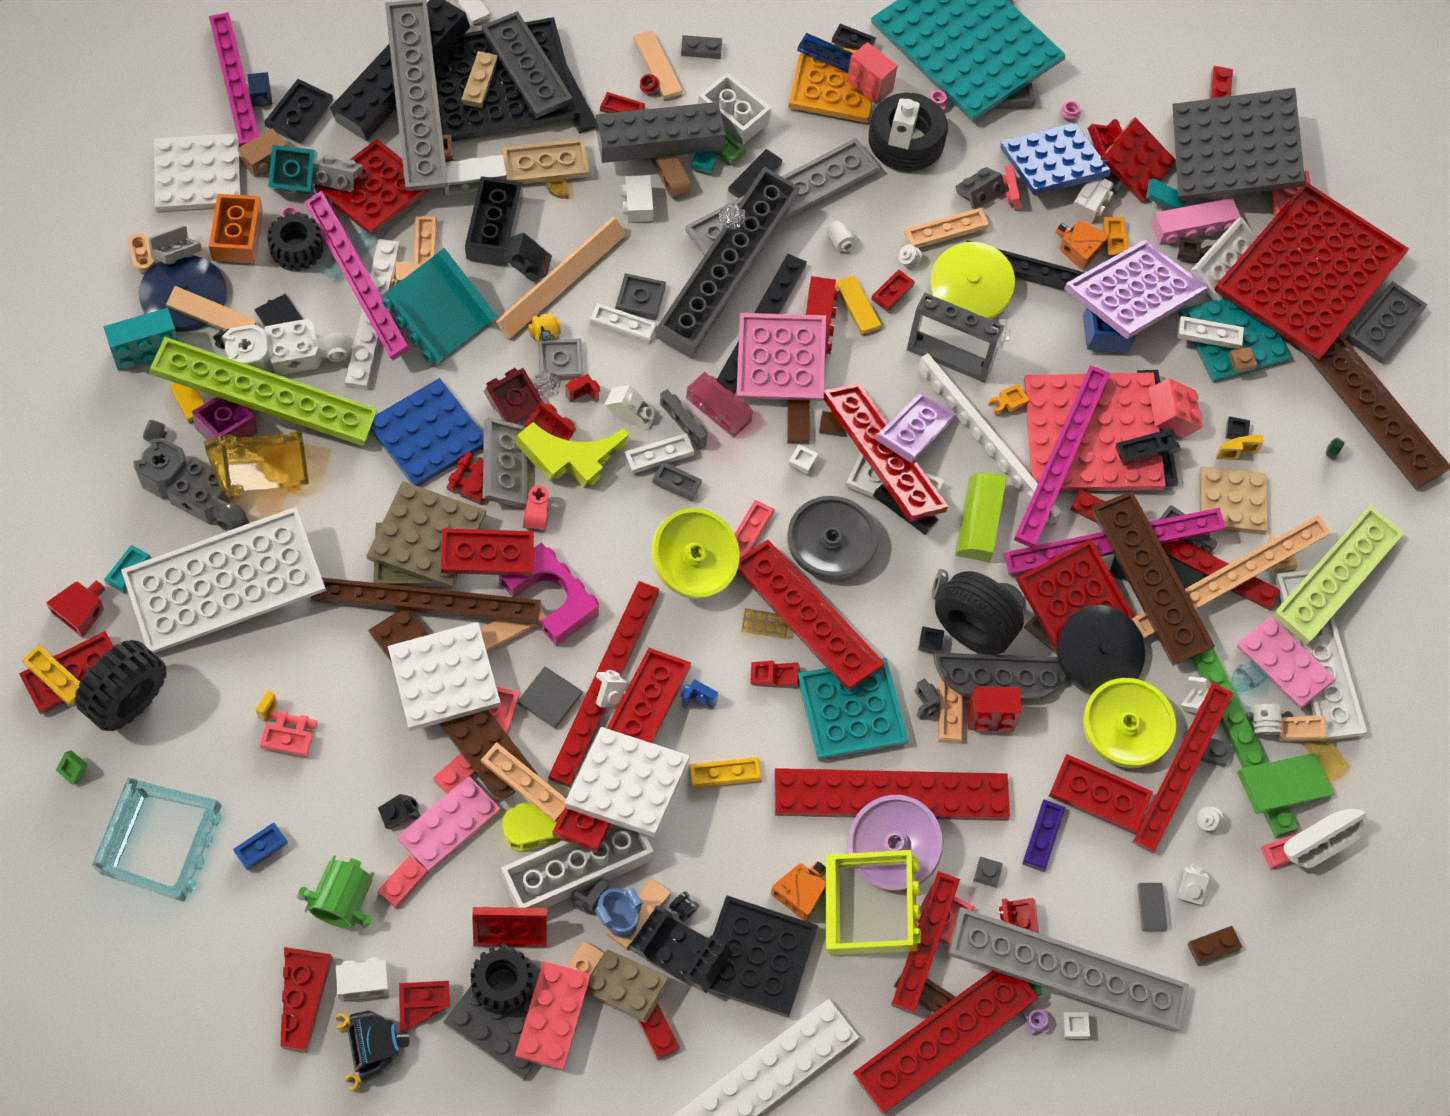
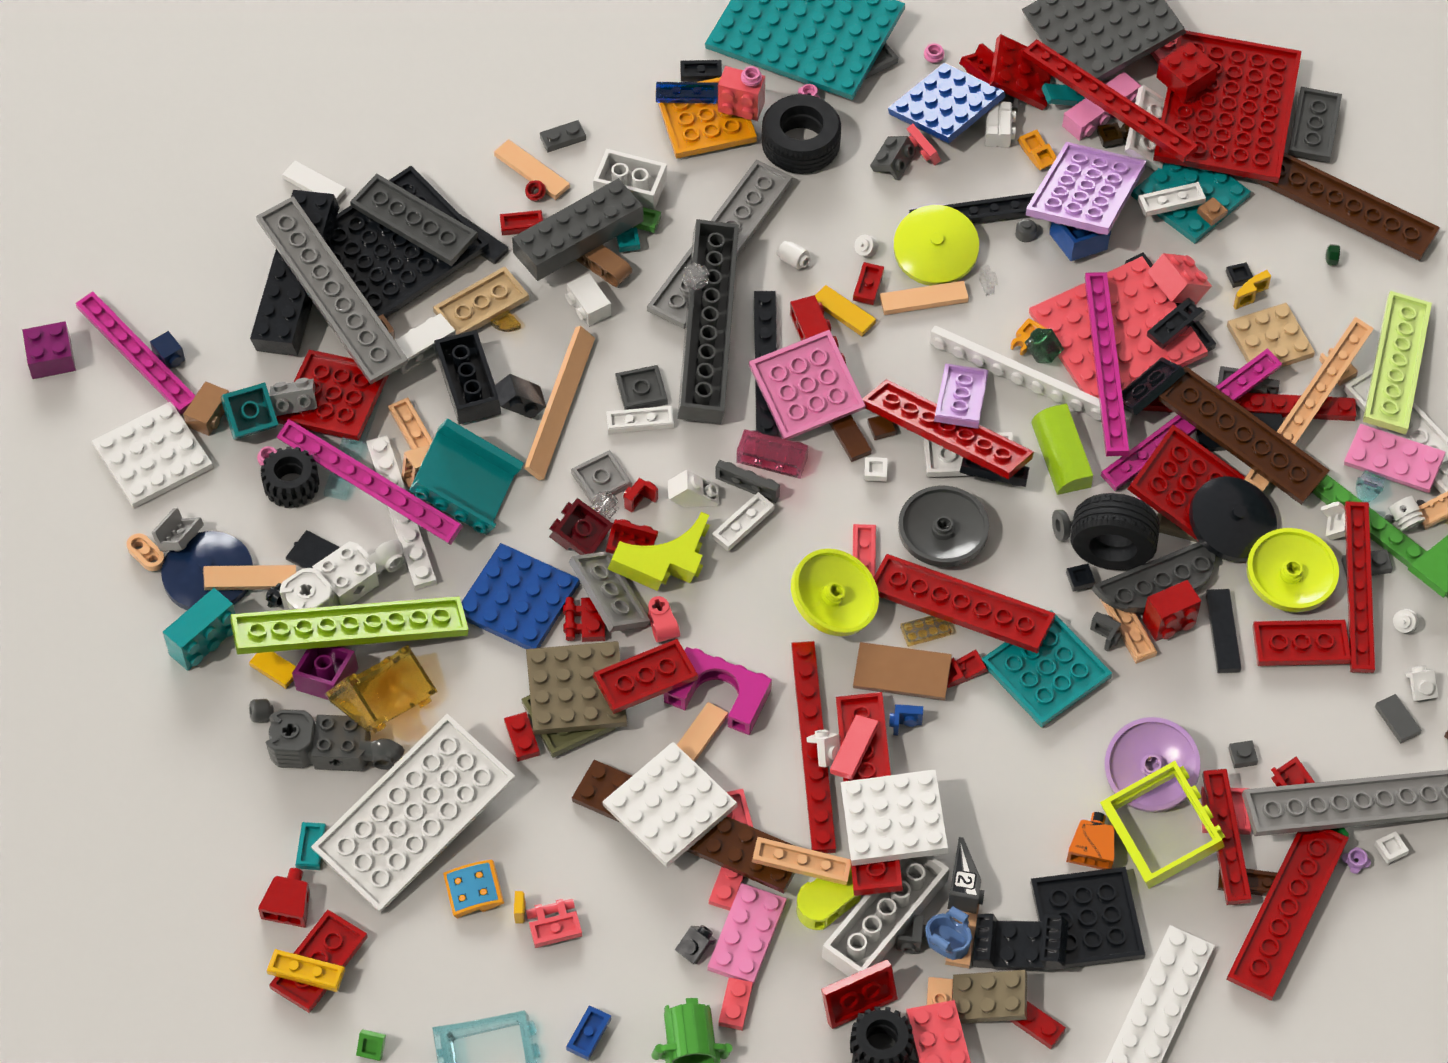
camera: 20 degrees left, 5 degrees down
black tyre [75,640,167,731] -> none
orange brick [209,194,263,264] -> none
black plate [264,79,333,143] -> none
reddish brown plate [311,577,541,624] -> none
tan plate [461,51,498,108] -> none
dark grey tile [517,667,582,729] -> none
yellow head [528,313,561,342] -> none
dark grey plate [652,462,702,501] -> none
black wheel [669,891,699,922] -> none
yellow tile [689,757,762,789] -> none
black tile [728,149,782,198] -> none
red plate [774,768,1010,821] -> none
white torso [888,98,920,150] -> none
light nougat plate [904,208,989,248] -> none
dark grey window [906,292,1005,383] -> none
dark purple tile [1022,799,1066,872] -> none
orange torso [1055,221,1109,271] -> none
none -> magenta brick [22,321,76,379]
none -> slope [443,859,504,919]
none -> red plate [504,712,540,762]
none -> bright pink plate [741,66,762,86]
none -> coral tile [830,715,879,780]
none -> medium nougat tile [853,642,952,700]
none -> light nougat tile [879,281,969,315]
none -> dark grey slope [947,837,985,914]
none -> dark grey piece [1015,219,1037,242]
none -> red plate [1023,39,1198,162]
none -> clear green brick [1024,328,1064,363]
none -> black tile [1122,357,1186,415]
none -> red brick [1156,41,1218,102]
none -> black tile [1206,589,1241,673]

